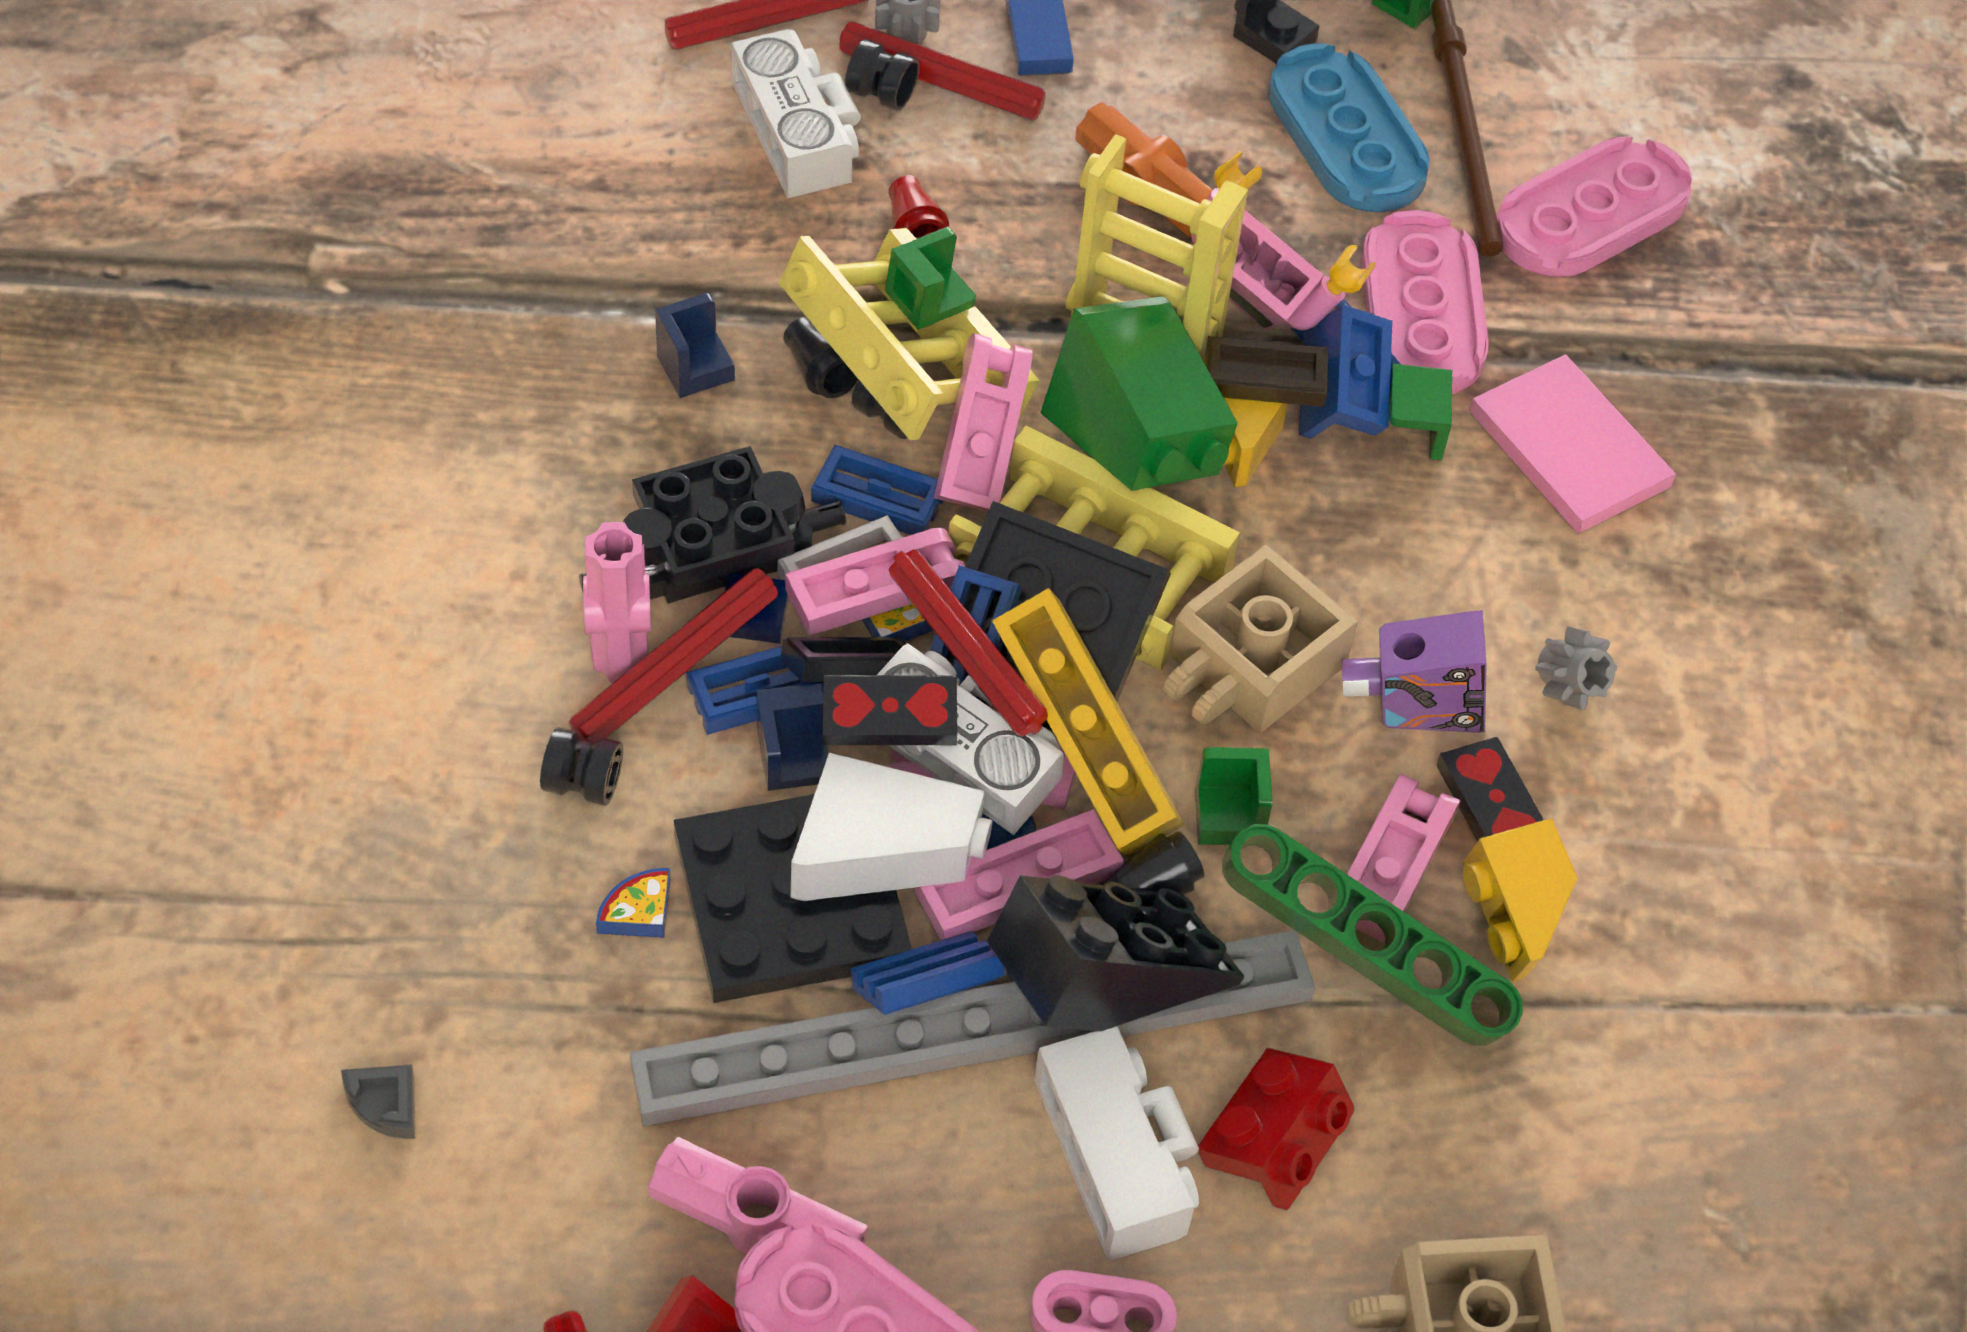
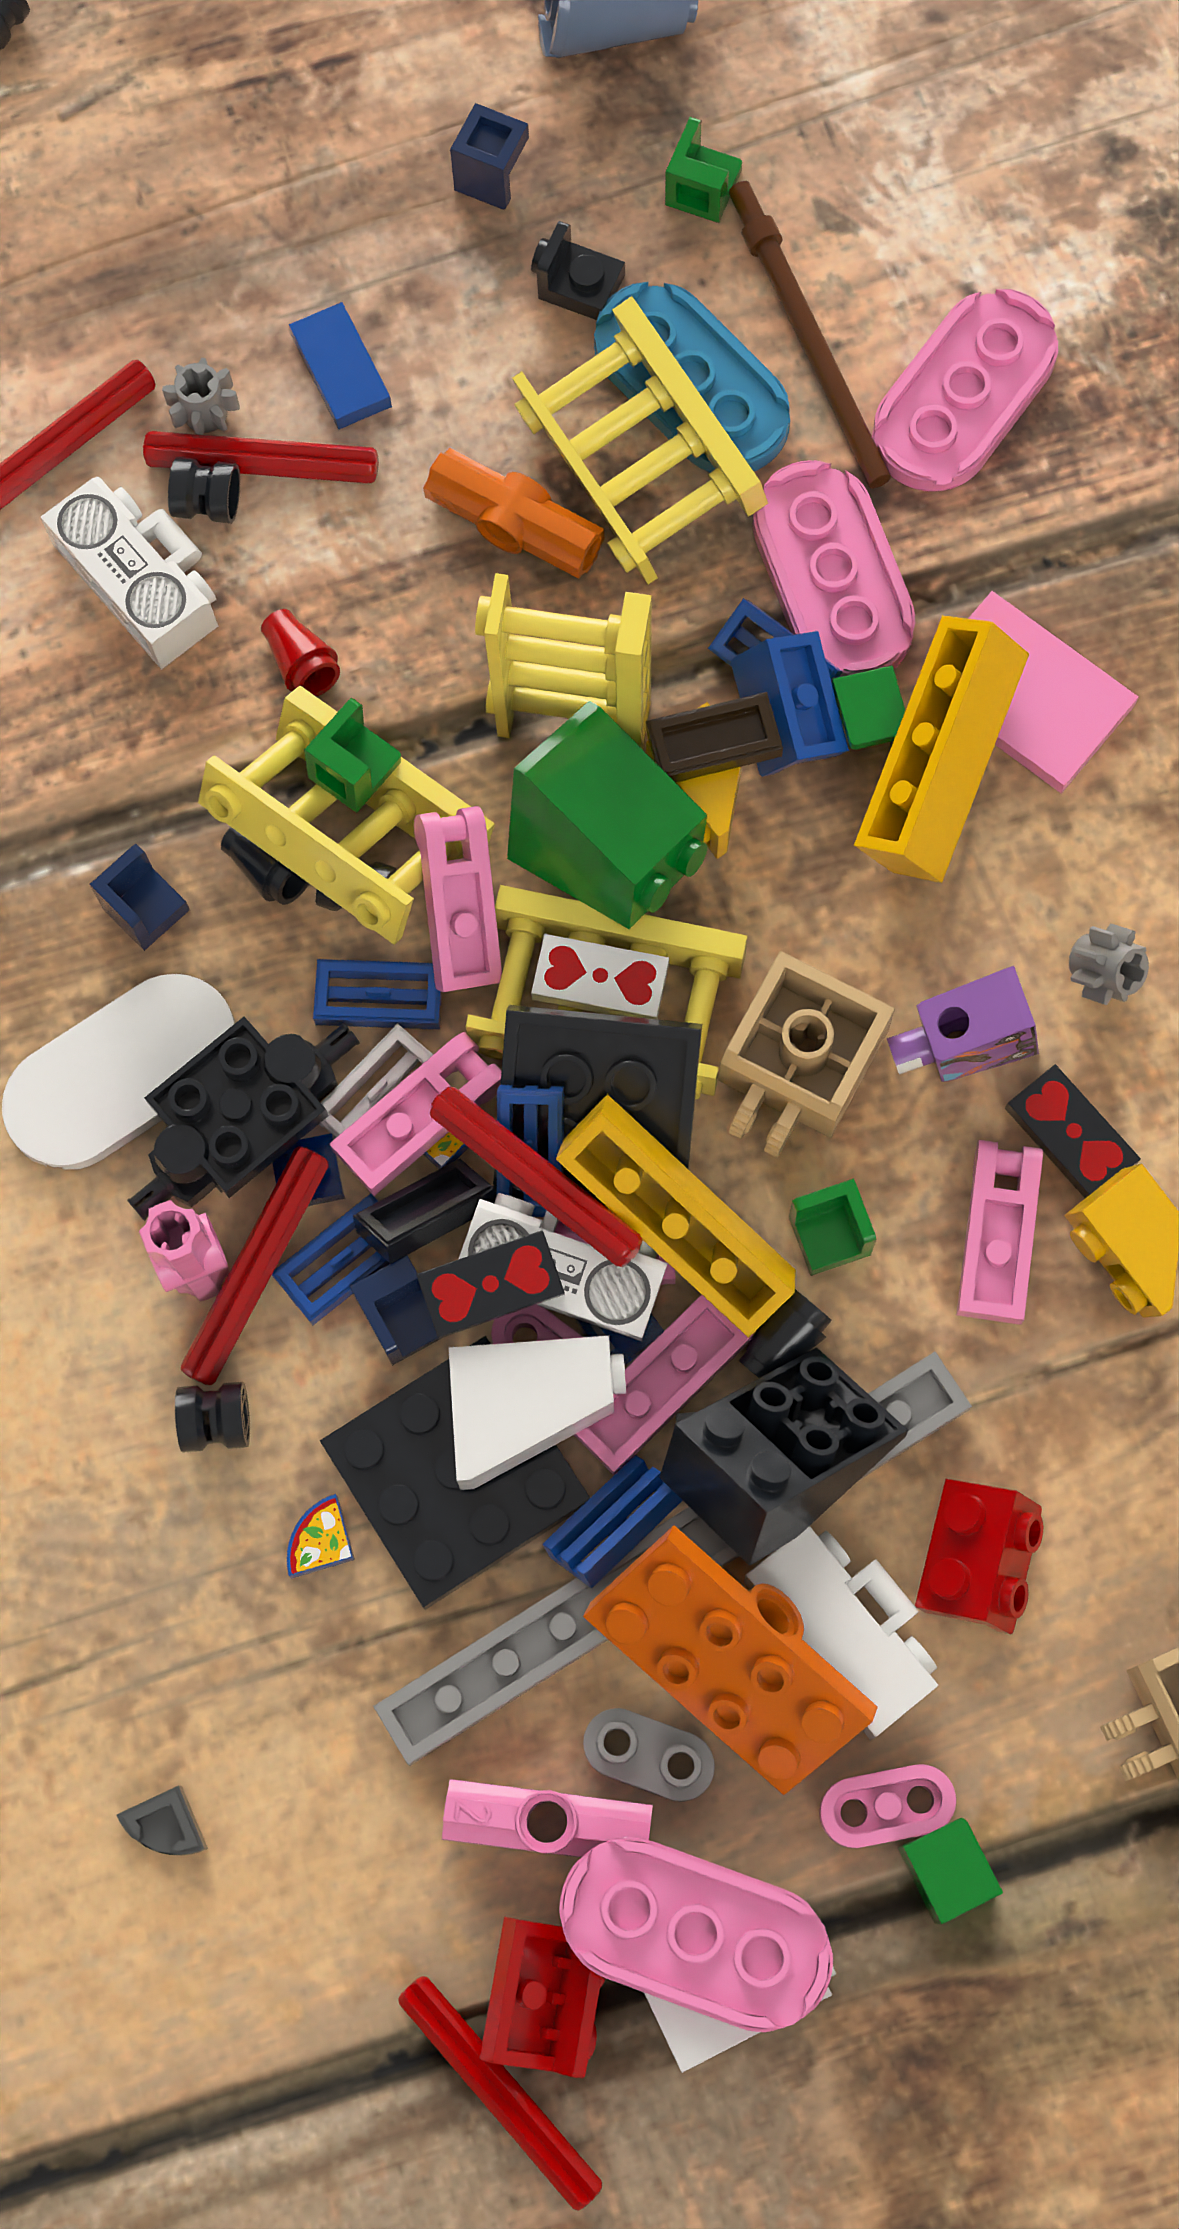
camera: 10 degrees left, 20 degrees up
bright pink torso [1191,151,1376,331] -> none
green beam [1222,824,1523,1046] -> none
none -> white tile [2,974,235,1169]
none -> light yellow fence [512,296,768,584]
none -> white tile [531,934,669,1019]
none -> orange plate [583,1525,878,1795]
none -> light grey plate [583,1708,715,1802]
none -> yellow brick [854,615,1029,883]

